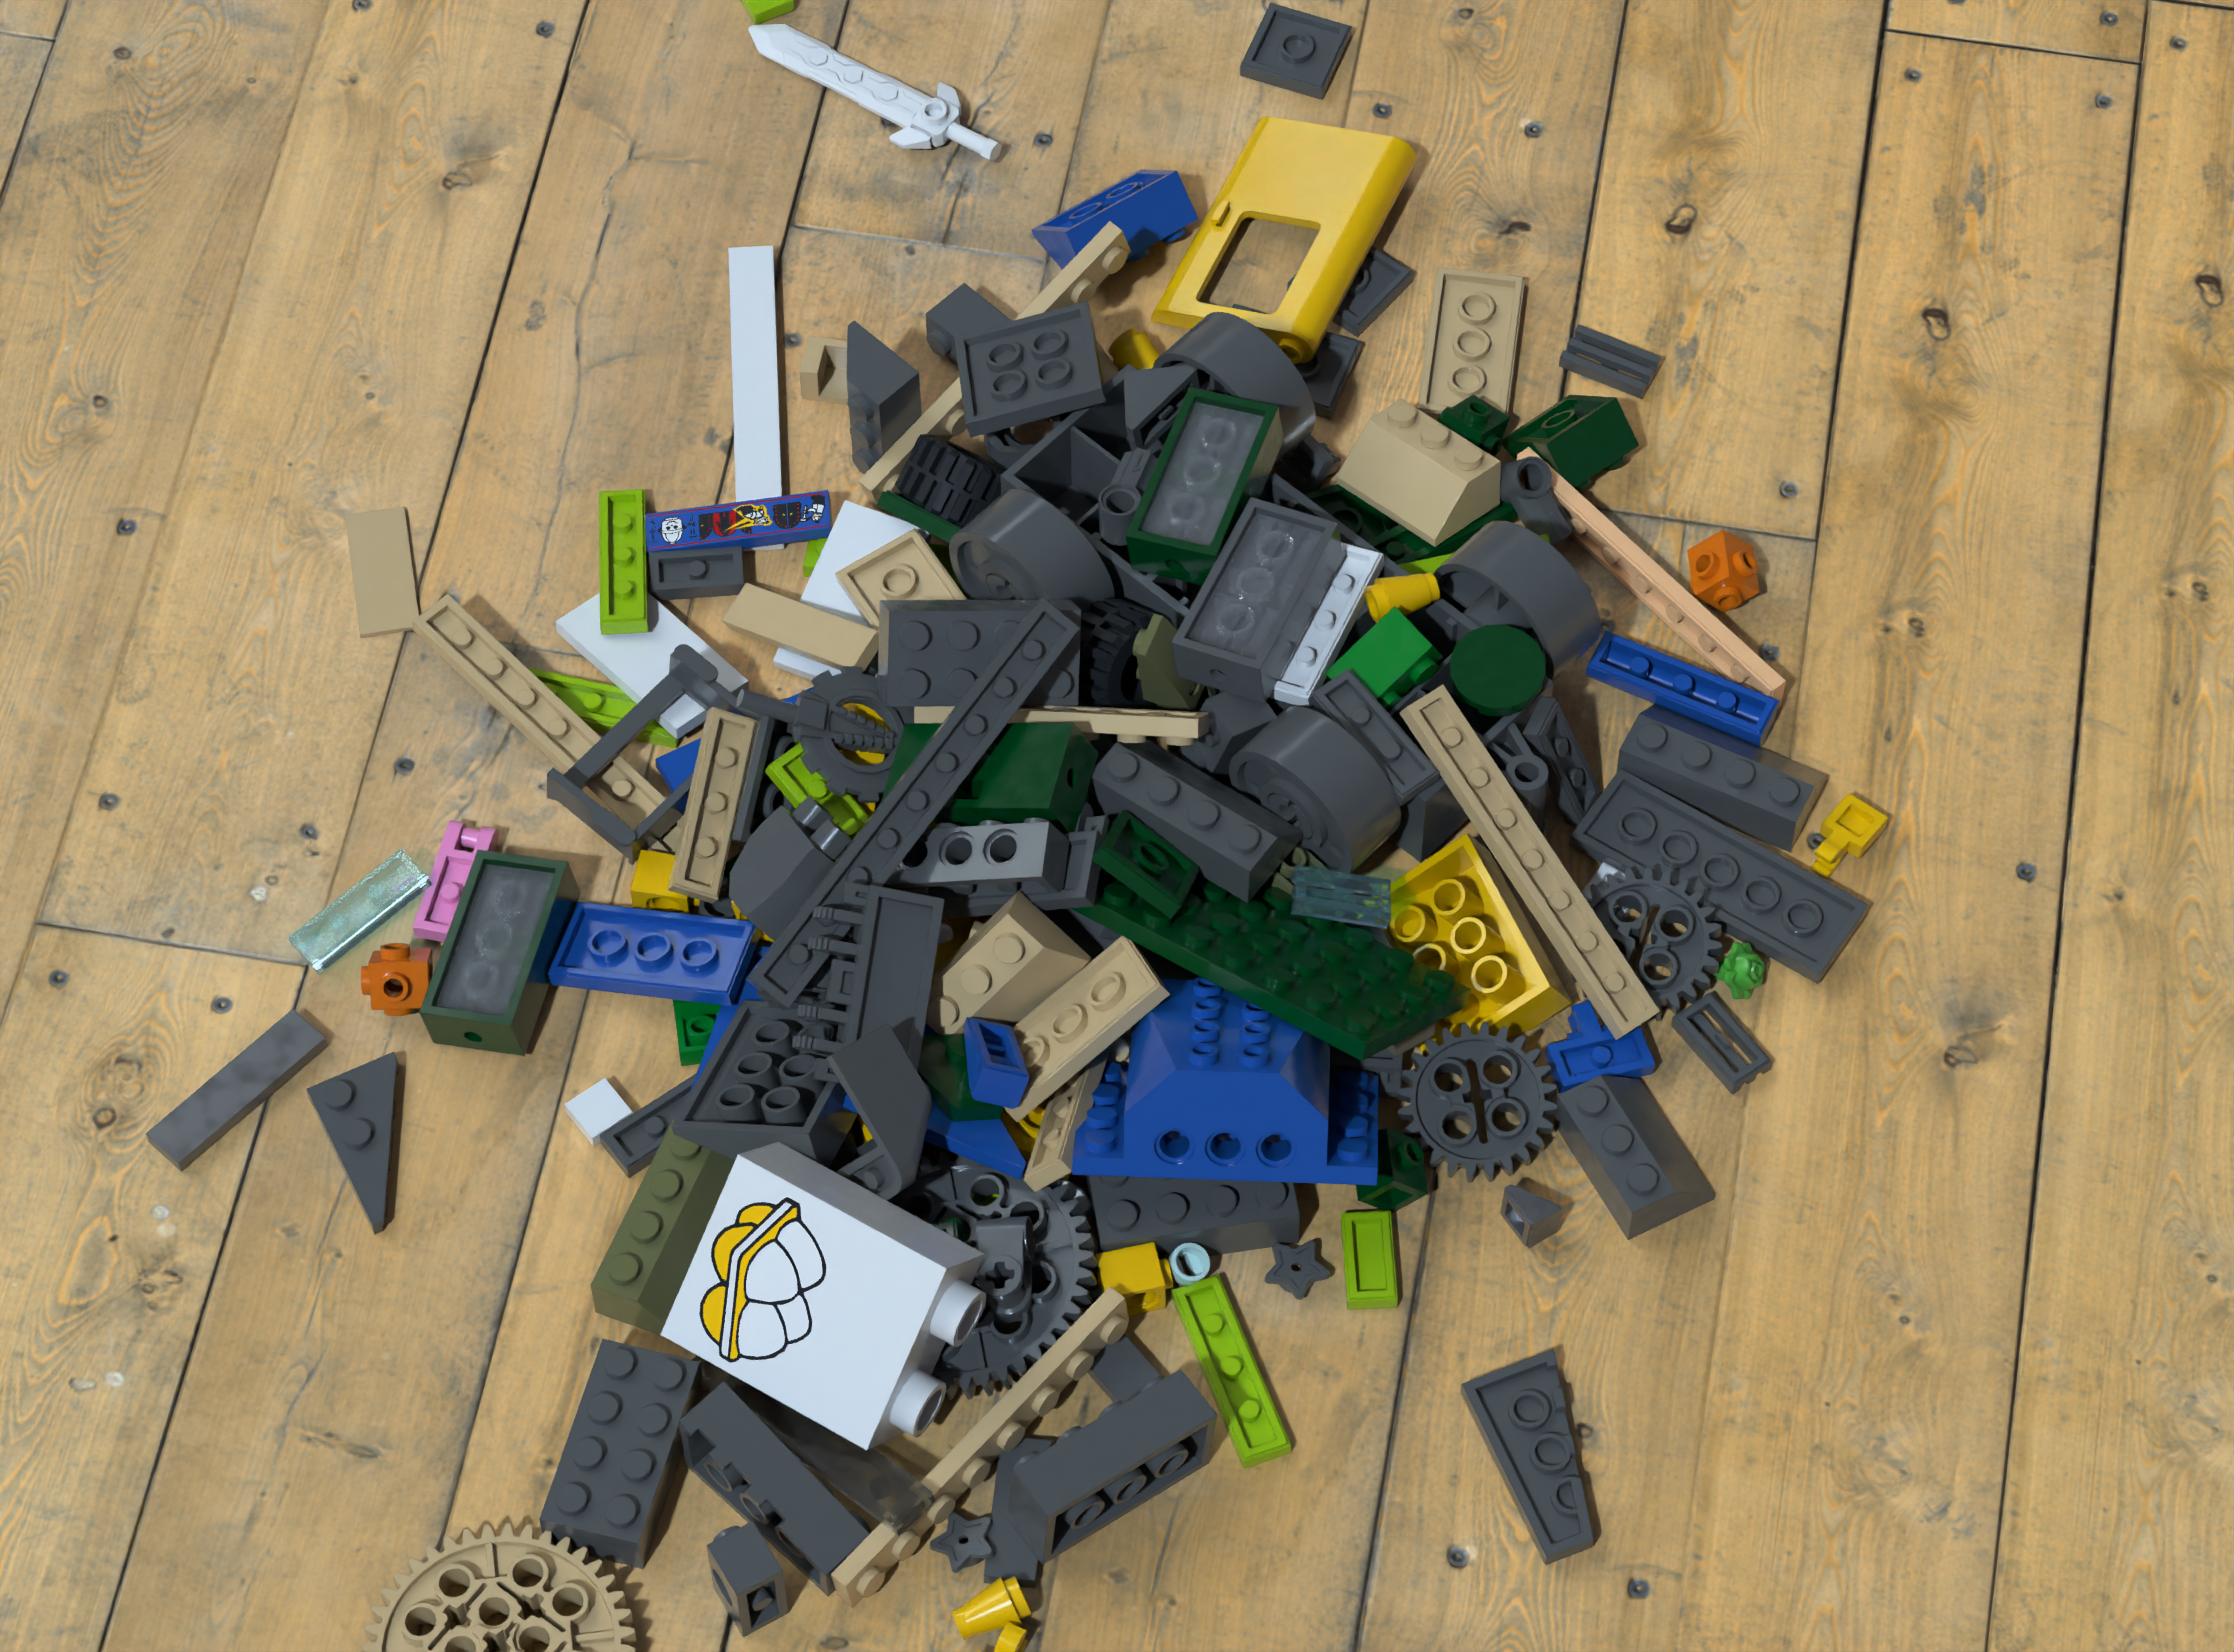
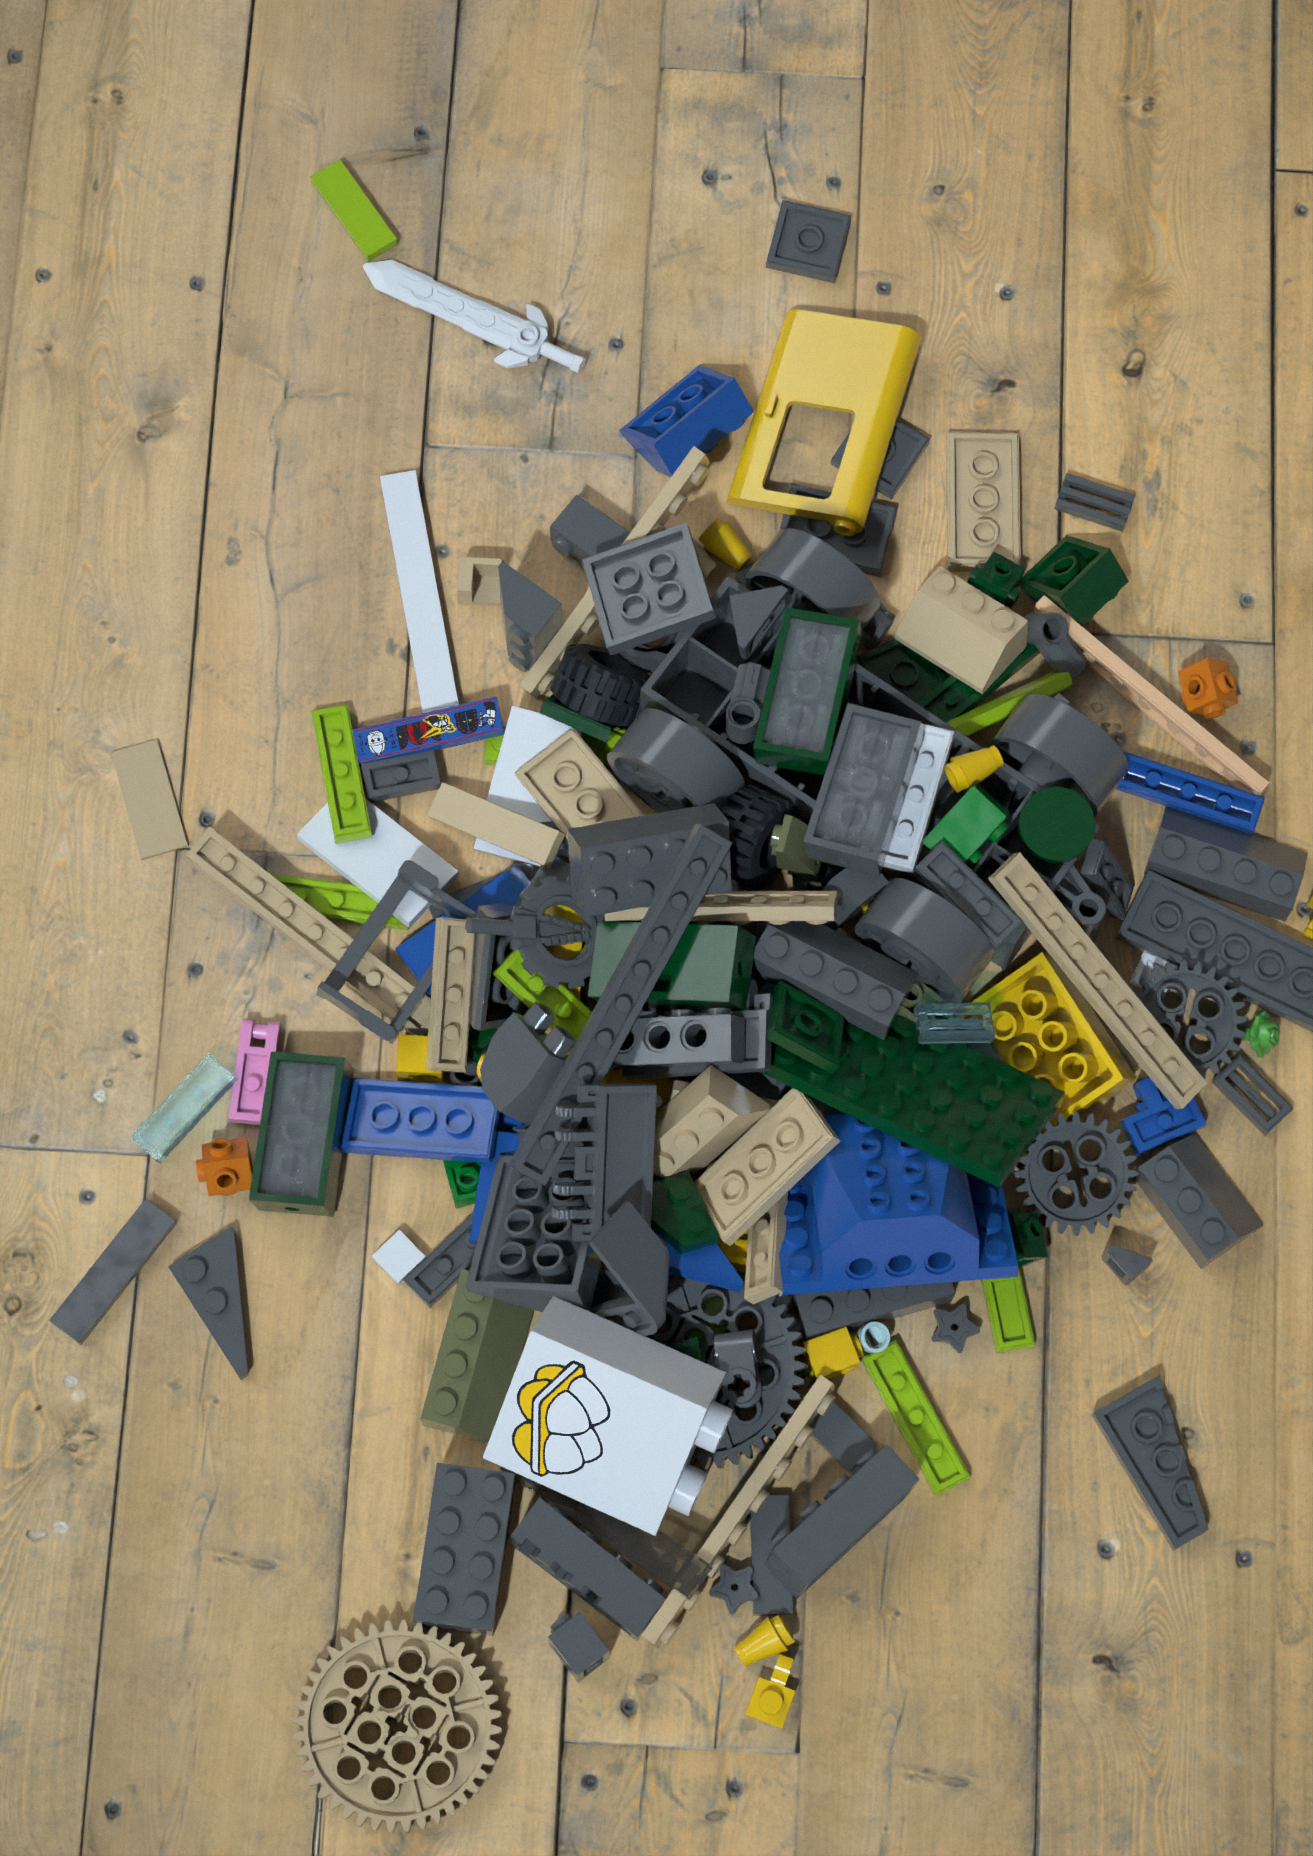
camera: 10 degrees left, 15 degrees up
blue slope [963,1017,1030,1109] -> none

